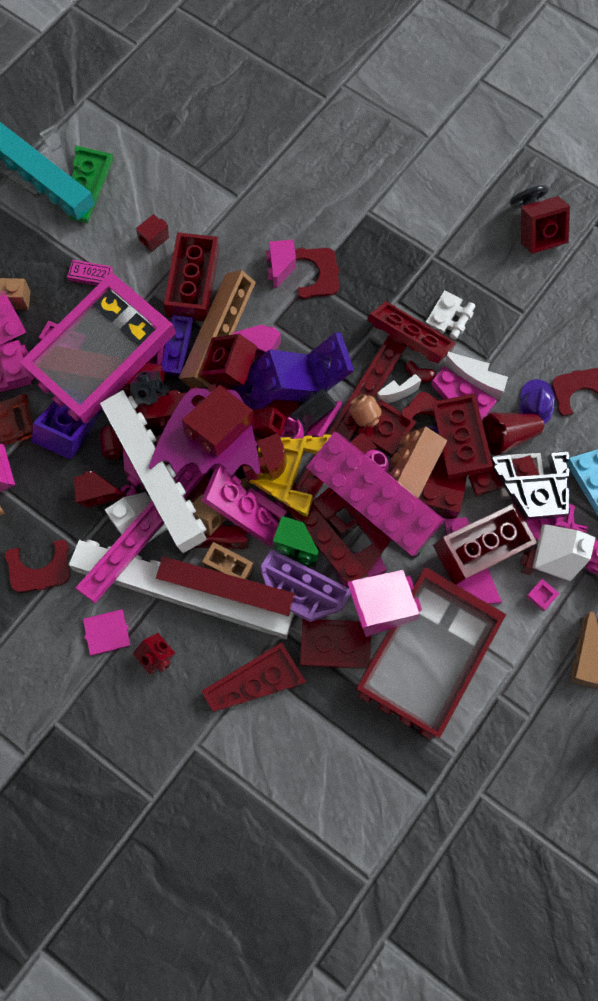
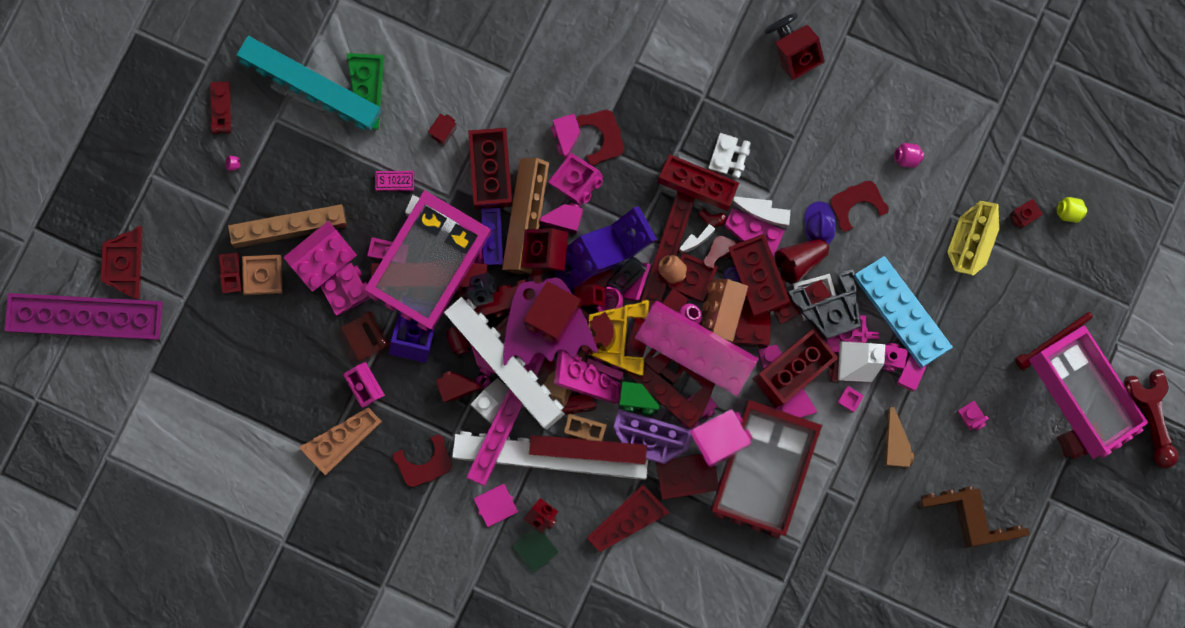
camera: 15 degrees left, 10 degrees up
none -> clear green piece [513,528,559,573]
none -> dark pink plate [548,153,603,206]

